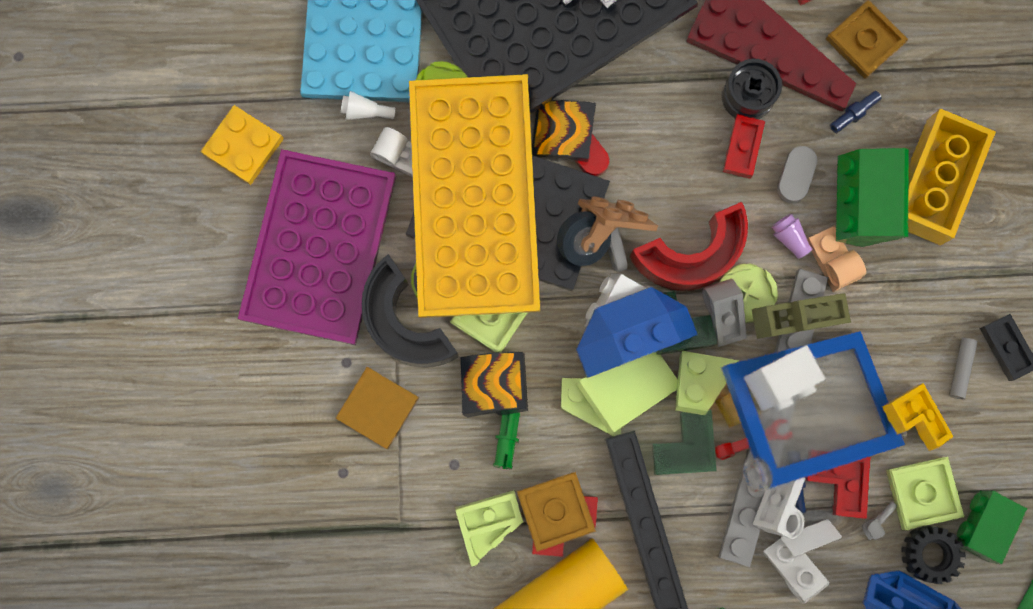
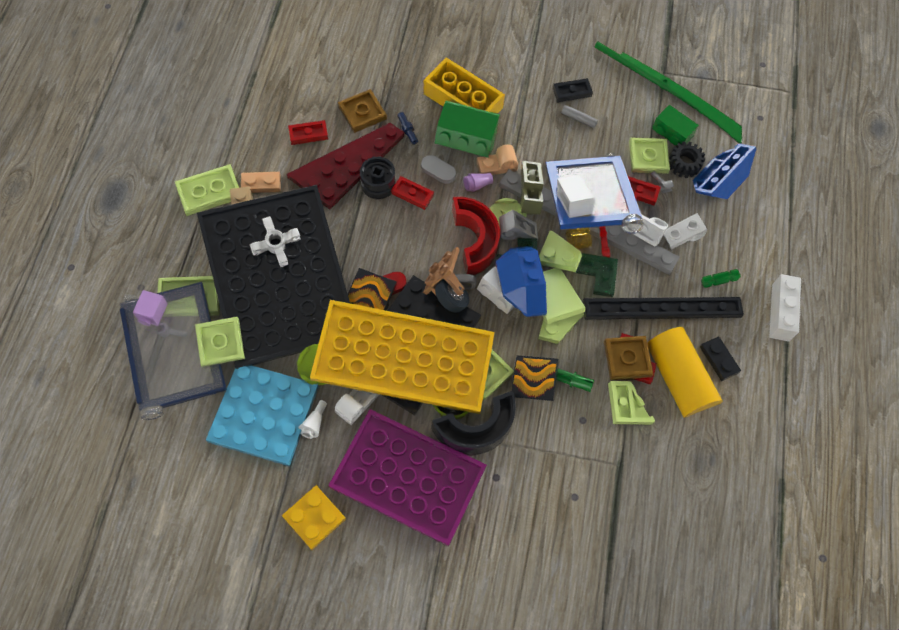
camera: 80 degrees left, 15 degrees down
pearl gold tile [335,367,419,450] -> none
white sticker [781,519,842,557] -> none
yellow plate [882,383,954,451] -> none

